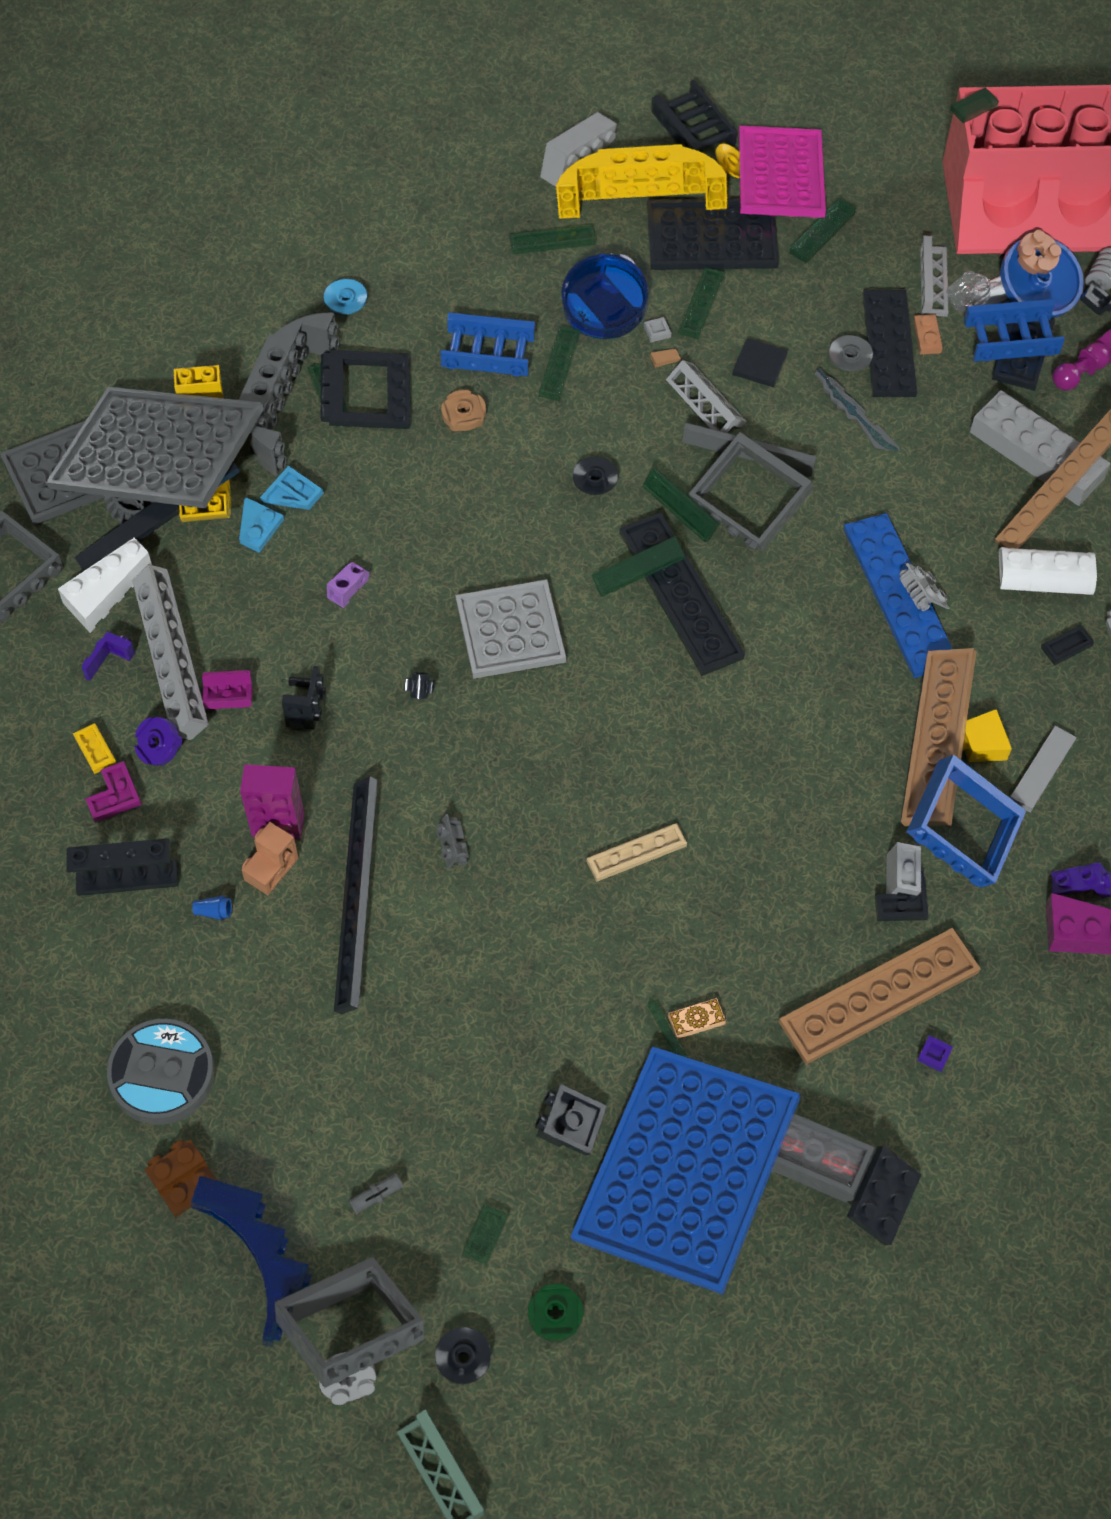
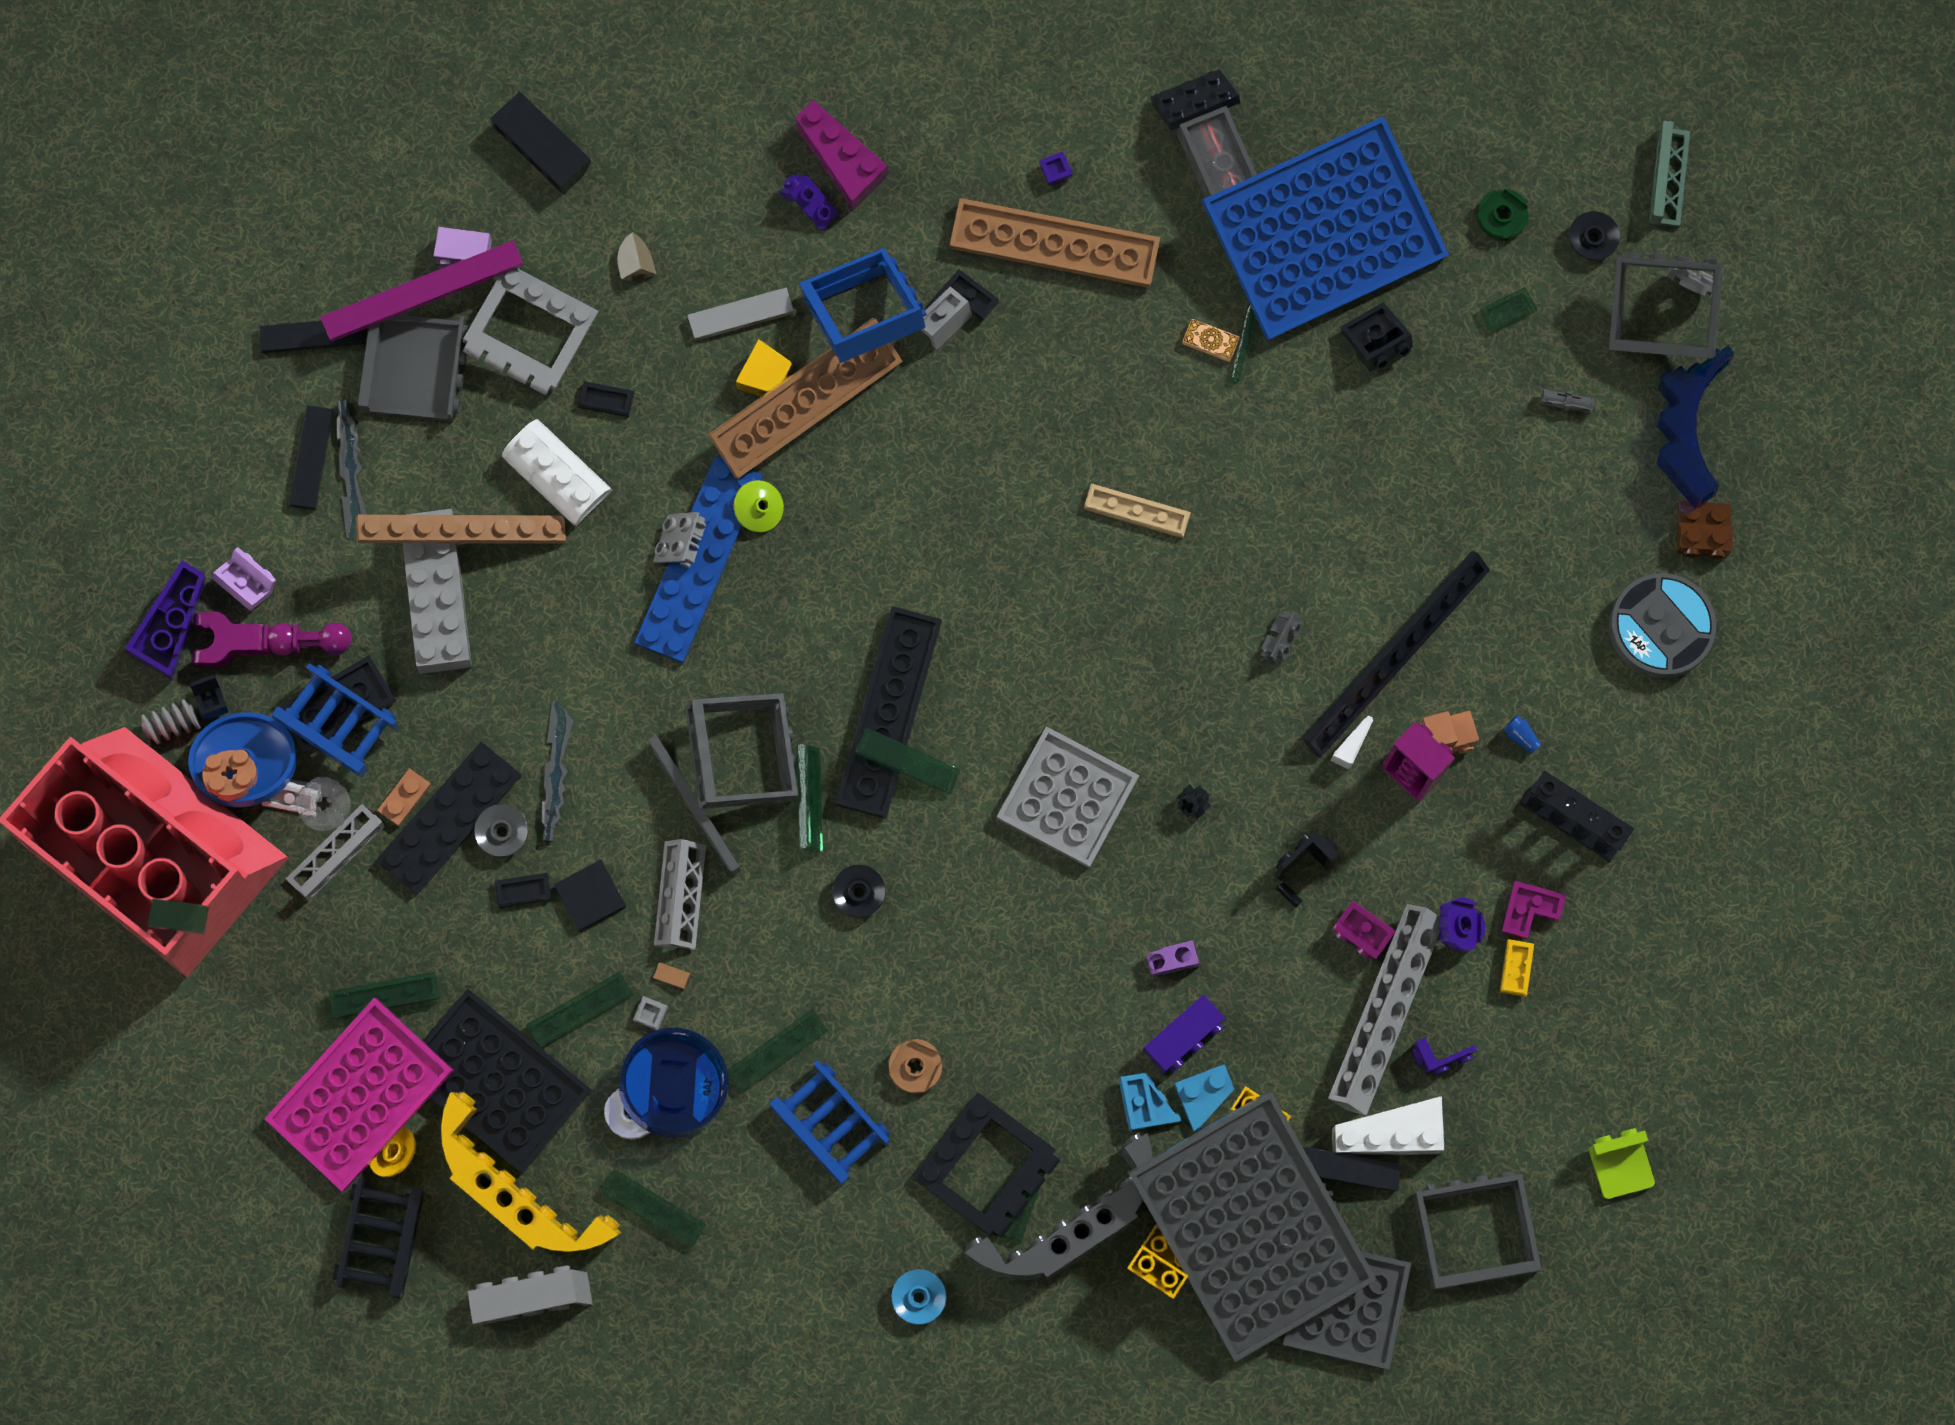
camera: 145 degrees left, 15 degrees up
none -> black tile [495,873,552,908]
none -> lime dish [734,480,784,532]
none -> dark purple brick [1143,994,1225,1074]
none -> white slope [1331,716,1373,769]

